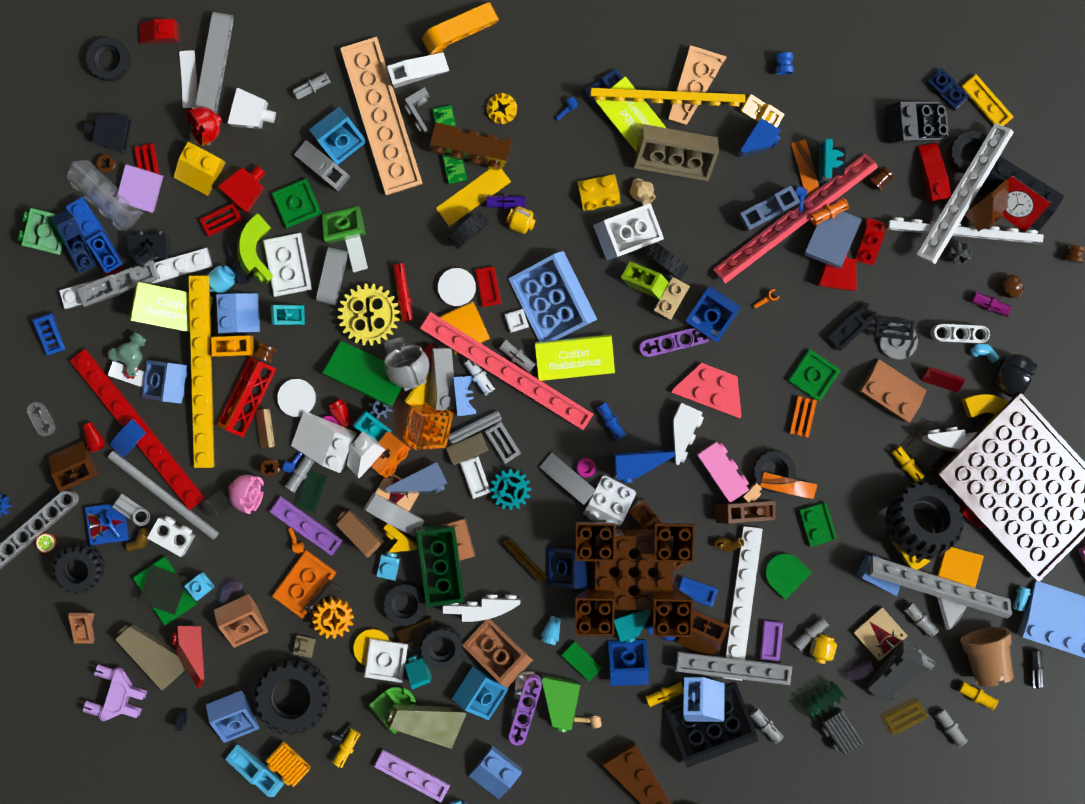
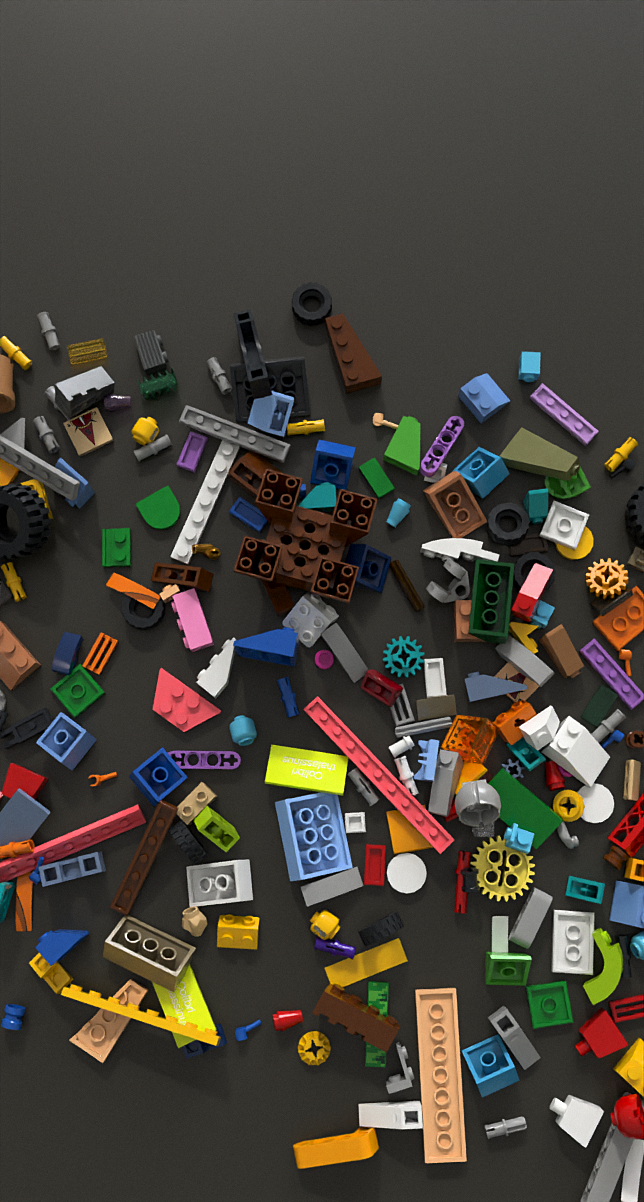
camera: 160 degrees left, 10 degrees down
none -> medium blue slope [36,712,97,770]
none -> dark blue slope [51,632,84,675]
none -> reddish brown tile [109,800,179,916]
none -> medium azure head [229,715,257,746]
none -> black arch [233,309,272,399]
none -> red cone [272,1010,303,1032]
none -> light grey slope [301,867,364,906]
none -> dark red slope [360,669,403,707]
none -> white pin [389,736,415,758]
none -> light grey piece [426,558,470,603]
none -> black bush [460,867,480,893]
none -> medium azure bracket [504,823,534,854]
none -> slope [512,563,553,623]
none -> yellow gear [553,790,585,822]
none -> light grey arm [556,821,579,849]

